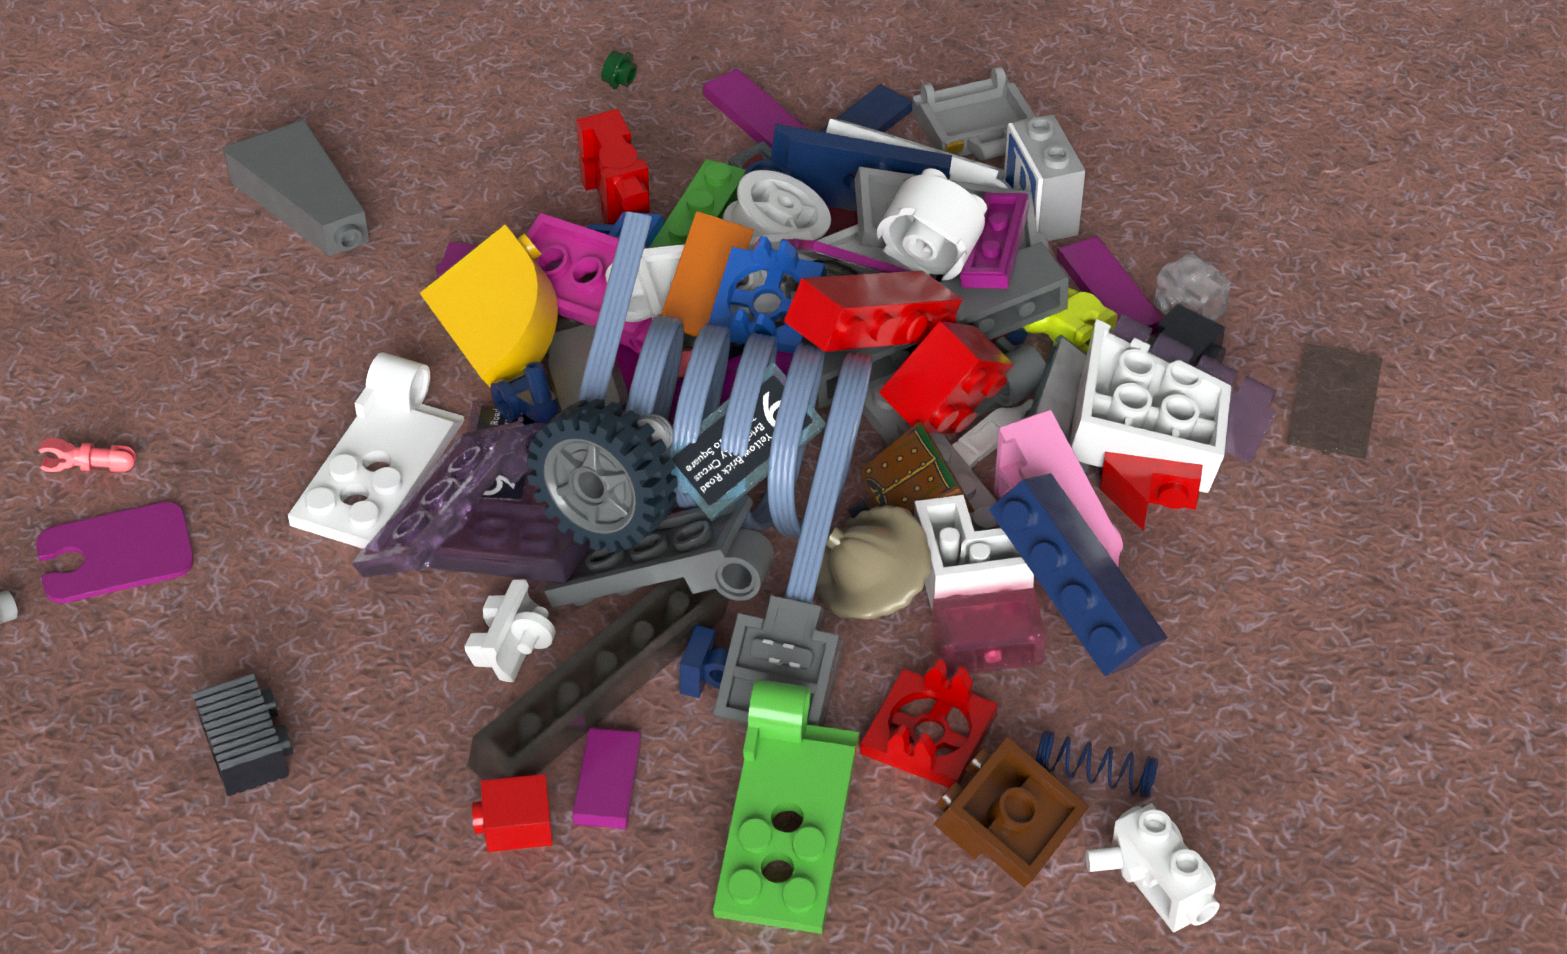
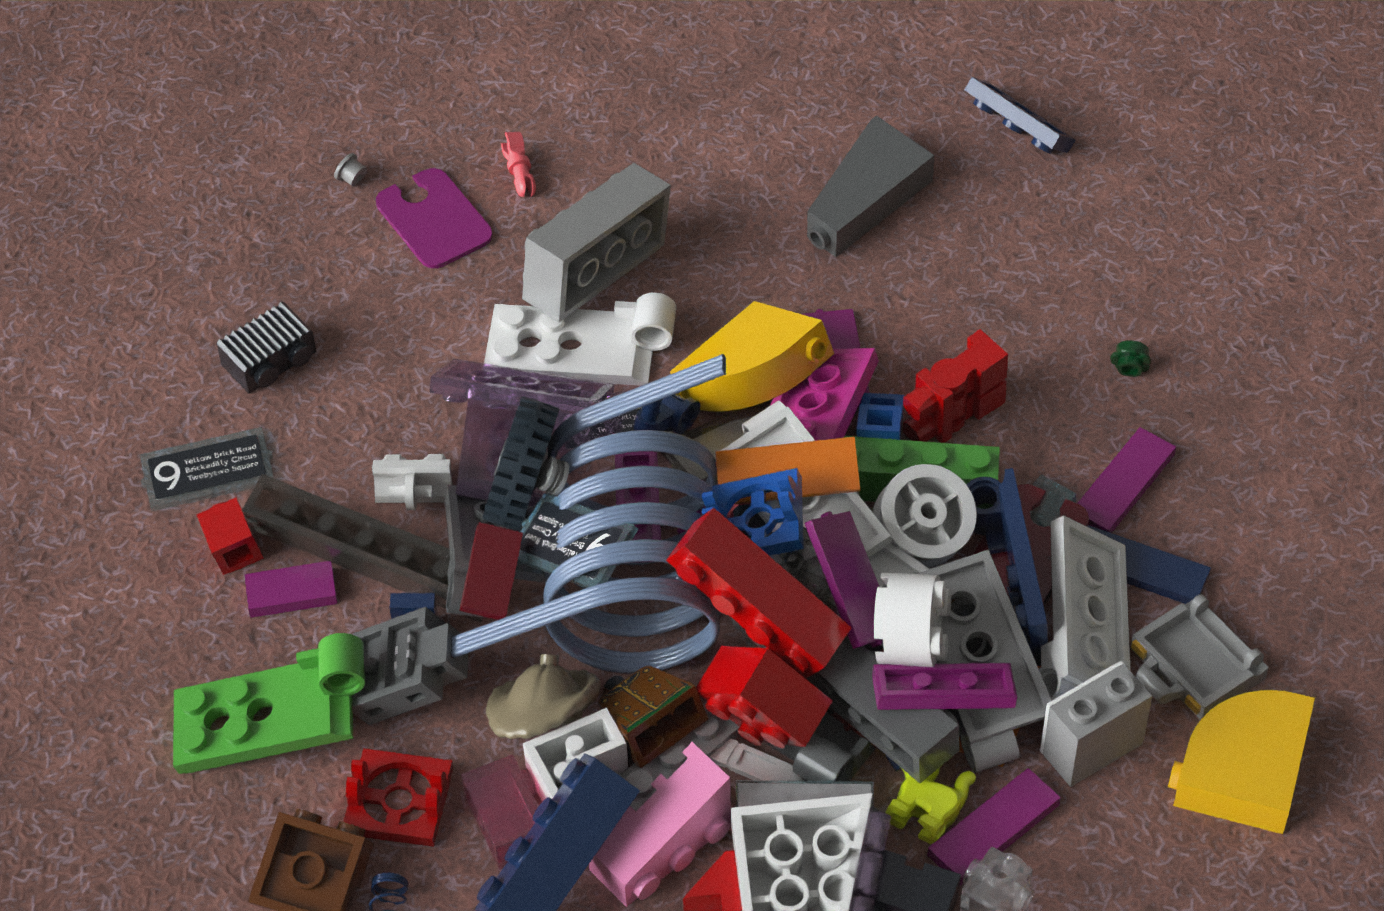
camera: 75 degrees right, 5 degrees up
none -> piece [140,427,275,511]
none -> dark red tile [459,522,523,620]
none -> light grey brick [522,163,671,322]
none -> plate [964,77,1076,154]
none -> yellow brick [1168,690,1315,834]

